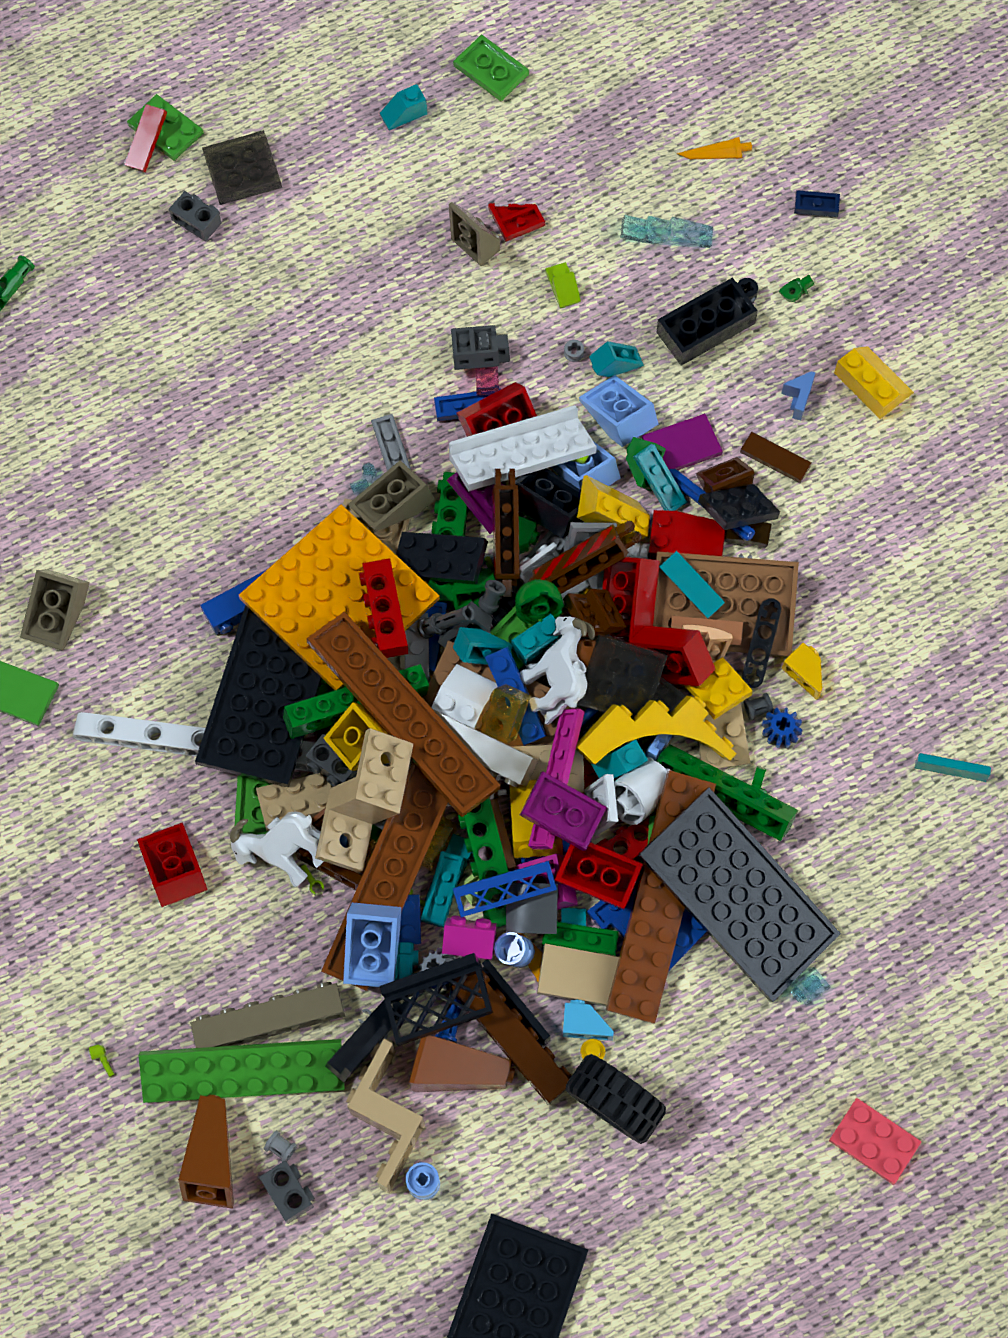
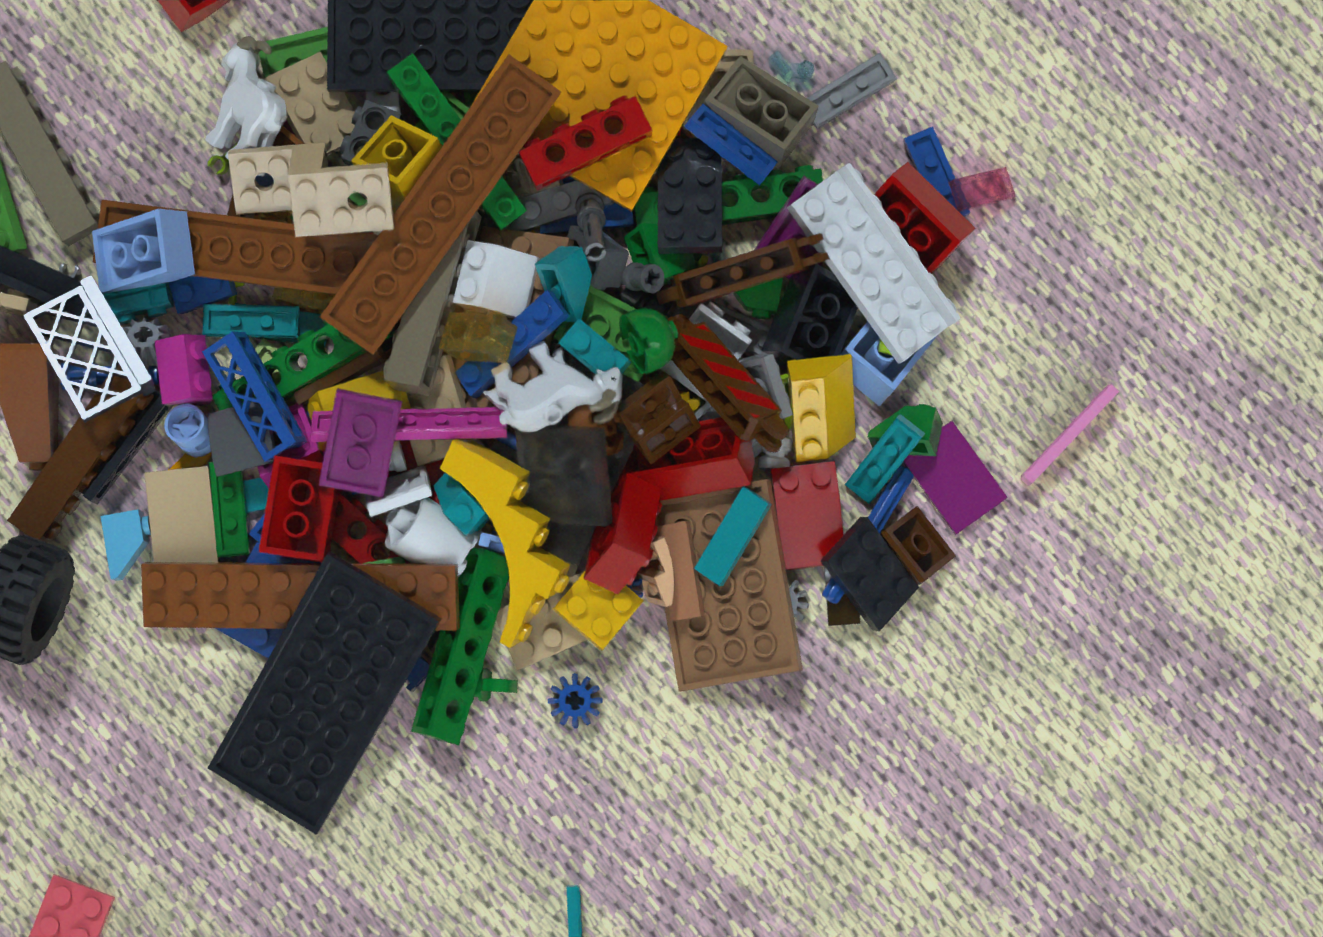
camera: 75 degrees right, 15 degrees up
dark tan slope [449,202,500,266] -> none
dark grey piece [451,325,510,370] -> none
red wing [488,203,545,242] -> none
lime slope [545,262,581,308] -> none
light grey bush [564,340,584,362] -> none
light blue slope [579,375,659,447] -> none
yellow plate [580,1039,605,1060] -> none
teal slope [589,341,644,377] -> none
clear light blue slope [620,215,713,248] -> none
black brick [656,277,758,366] -> none
black wheel [737,278,758,303] -> none
reddish brown tile [740,431,812,483] -> none
black beam [742,598,781,688] -> none
dark grey bush [743,693,773,720] -> none
green piece [778,274,815,302] -> none
medium blue slope [781,371,816,421] -> none
yellow slope [782,643,822,700] -> none
clear light blue bracket [791,967,830,1005] -> none
yellow slope [834,346,914,419] -> none
none -> blue plate [684,103,778,186]
none -> bright pink tile [1020,384,1119,486]

